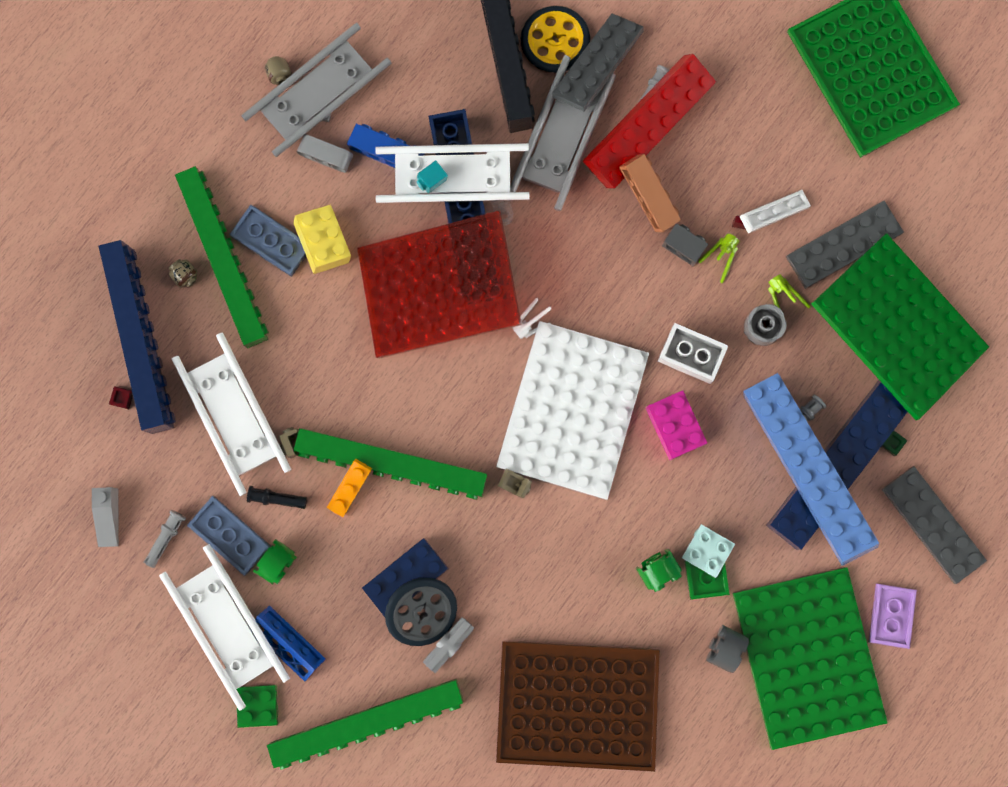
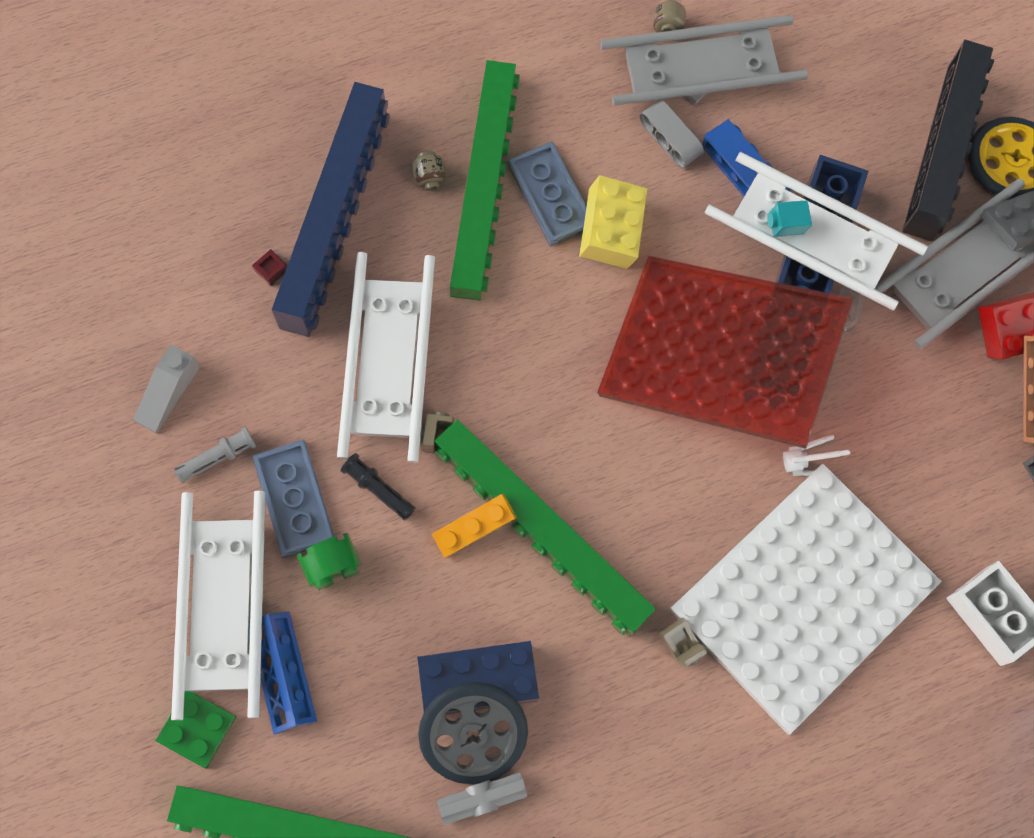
camera: 20 degrees right, 10 degrees down
dark pink brick [645,390,707,461] -> none

